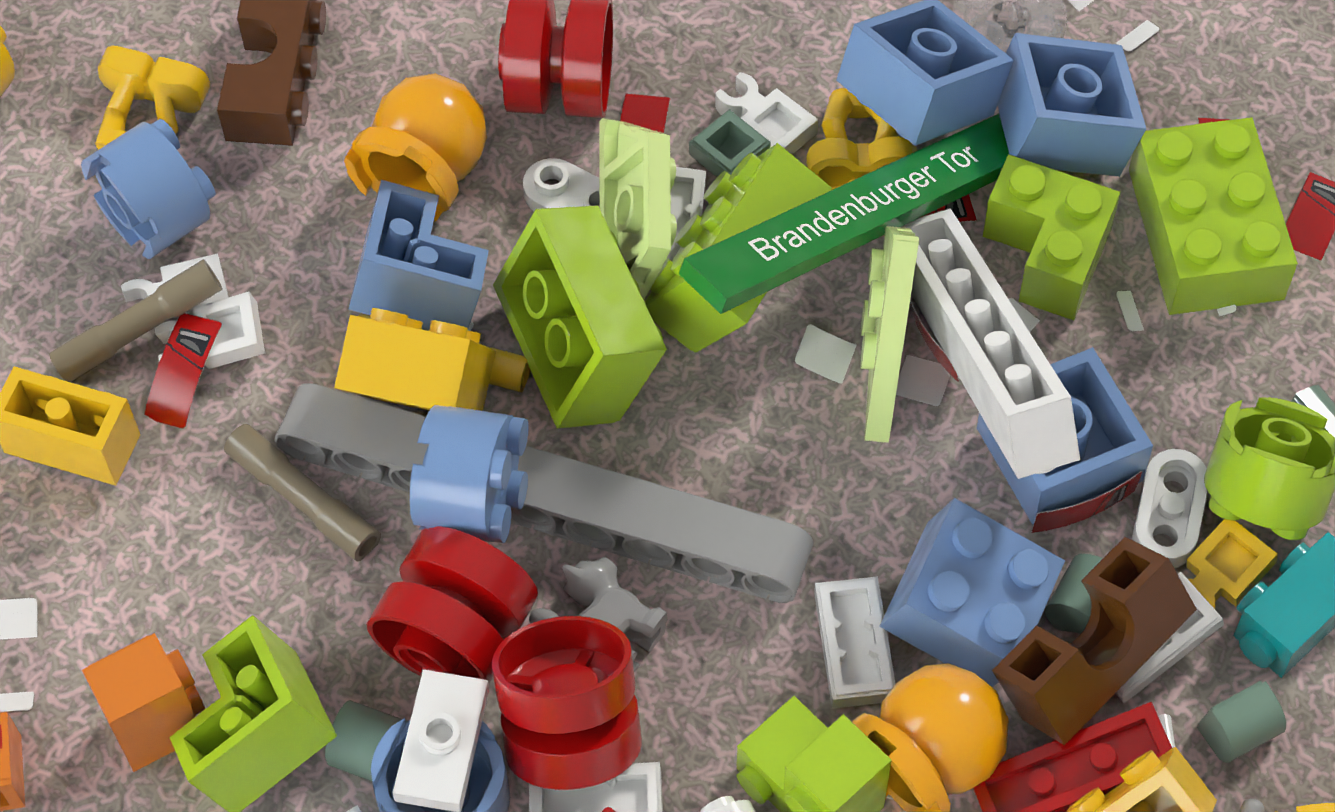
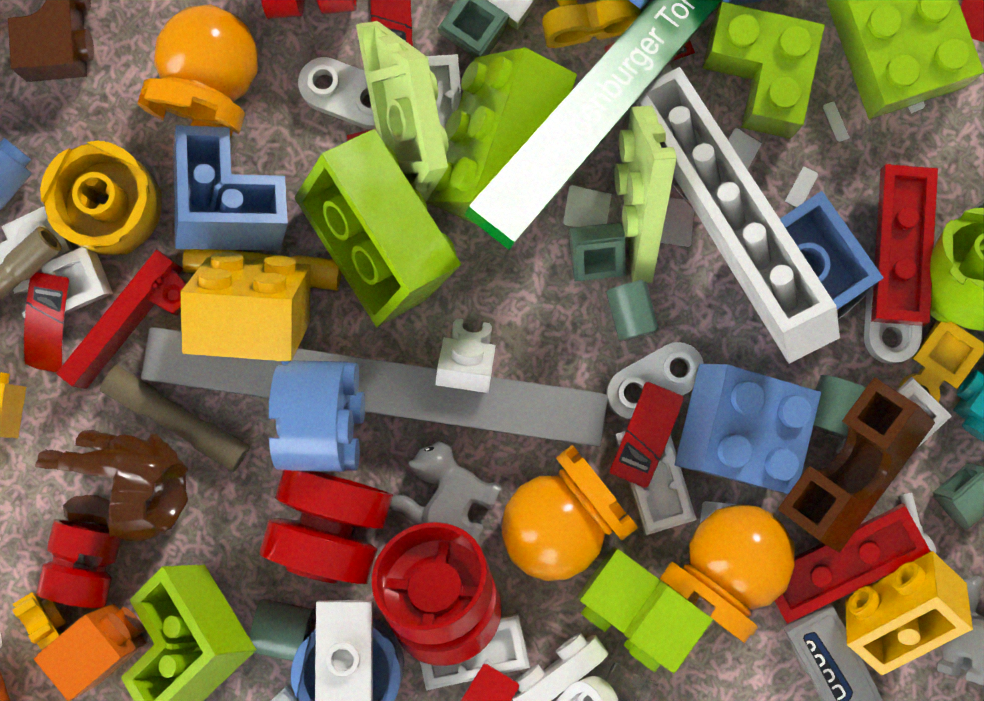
camera: 15 degrees left, 25 degrees up
none -> yellow plate [12,592,67,650]
none -> reddish brown piece [35,430,188,541]
none -> red wheel [36,519,121,608]
none -> yellow brick [40,140,162,255]
none -> red hinge [56,249,187,389]
none -> white plate [435,318,496,393]
none -> light orange tile [501,445,638,581]
none -> sand green brick [569,222,626,282]
none -> sand green brick [606,279,659,342]
none -> white plate [606,342,704,420]
none -> red sticker [610,382,684,488]
none -> red hinge [871,164,938,326]

